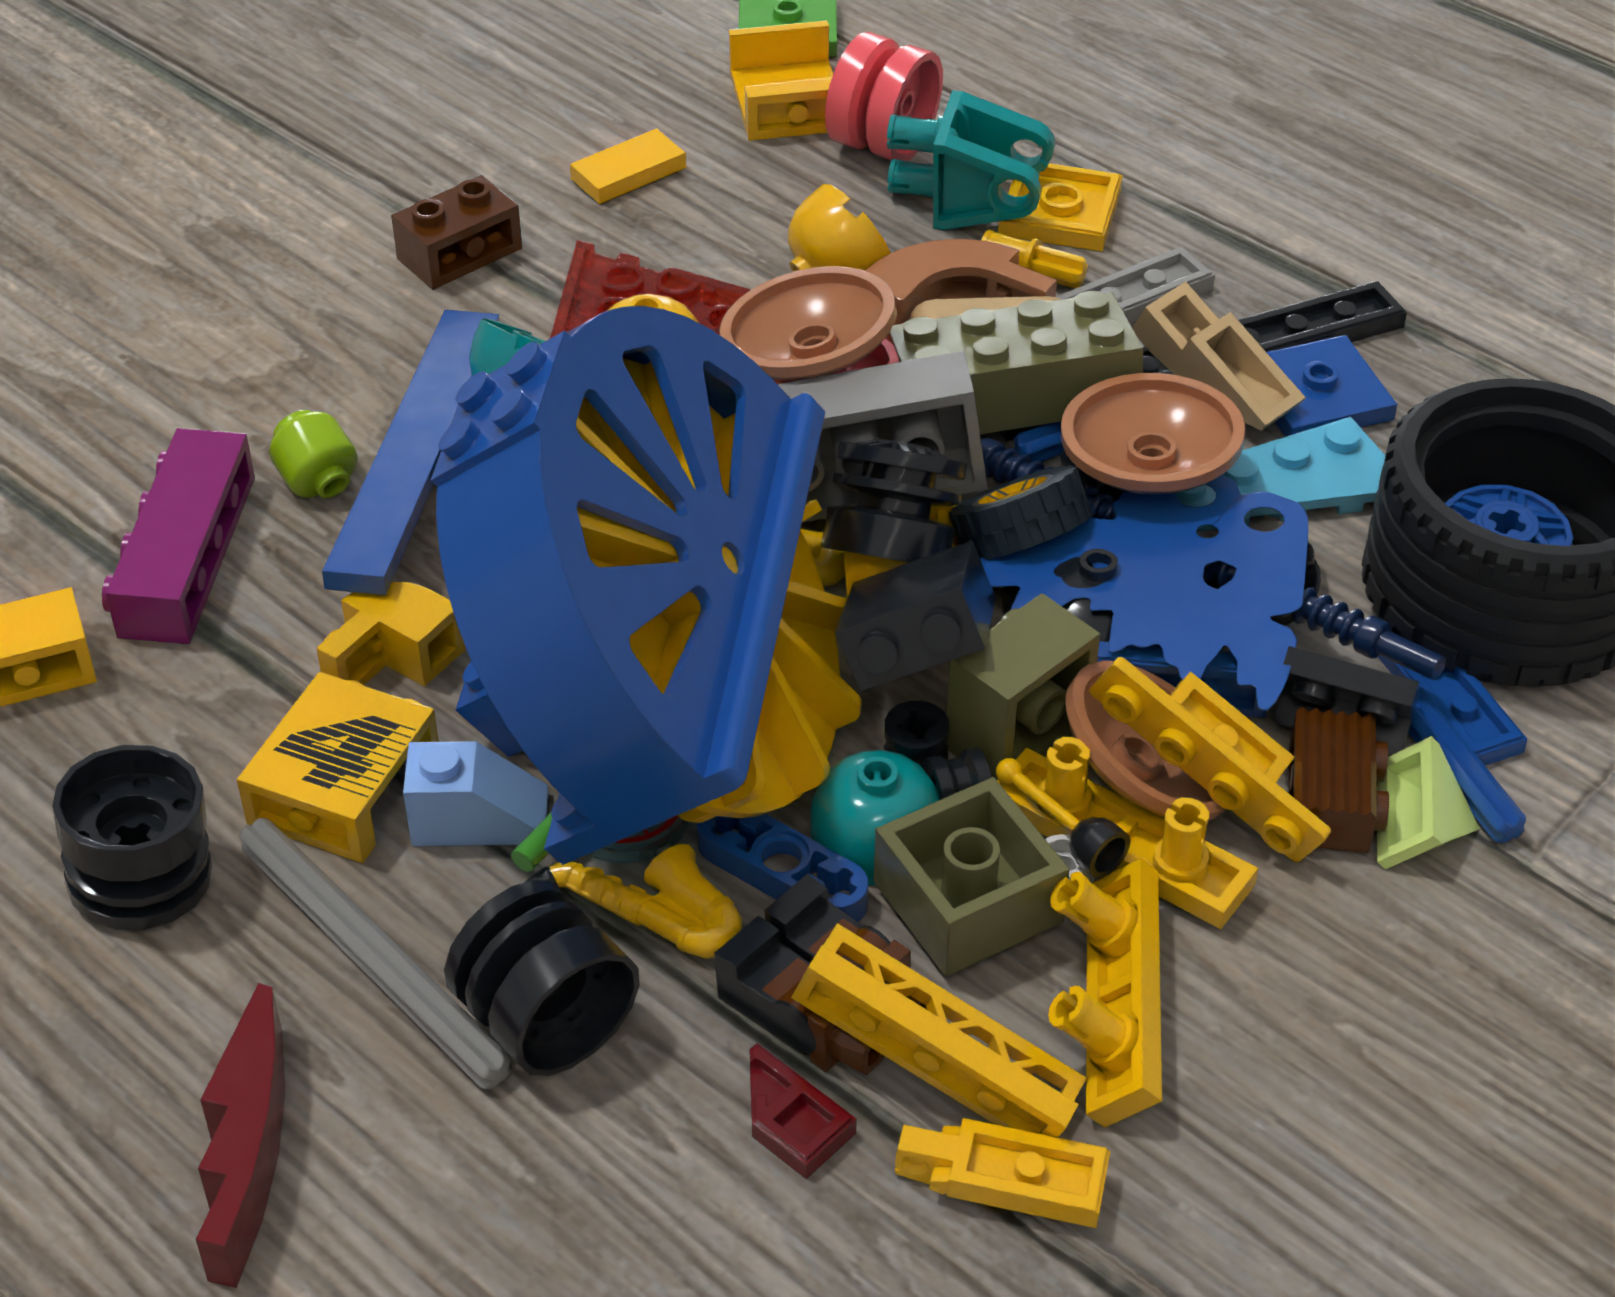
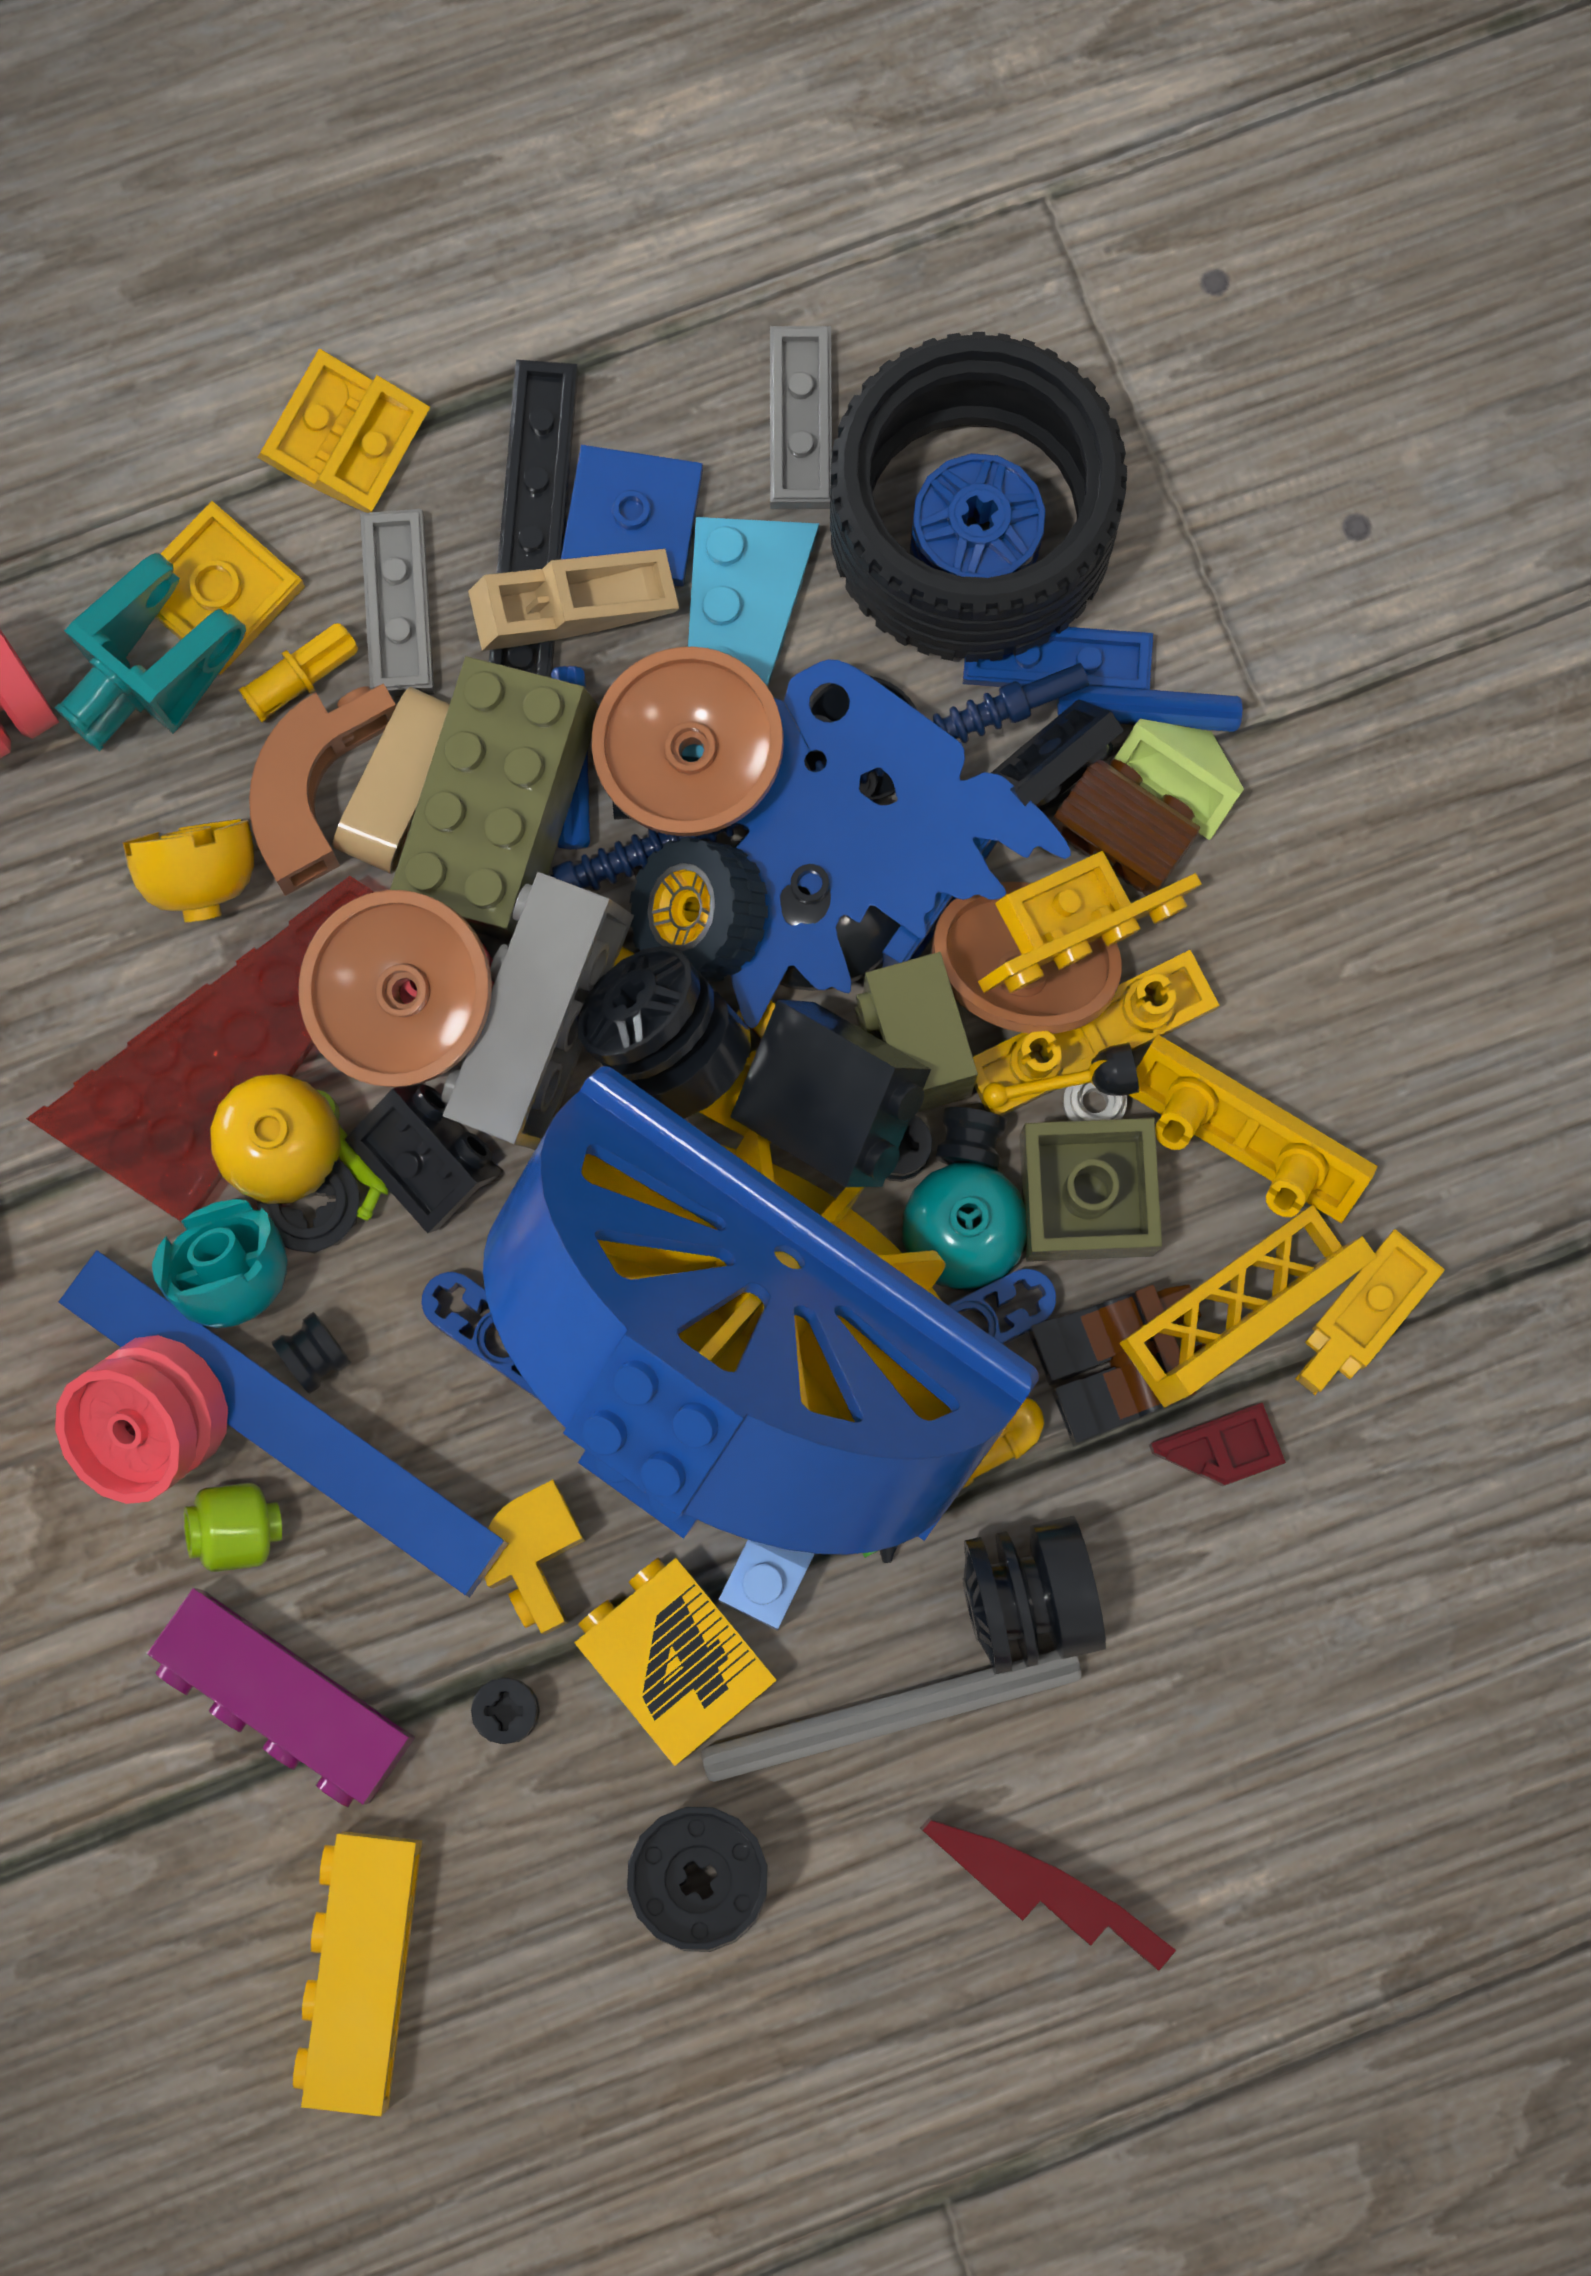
camera: 65 degrees left, 35 degrees up
none -> coral wheel [55,1335,228,1504]
none -> yellow slope [257,348,430,513]
none -> black wheel [471,1678,540,1744]

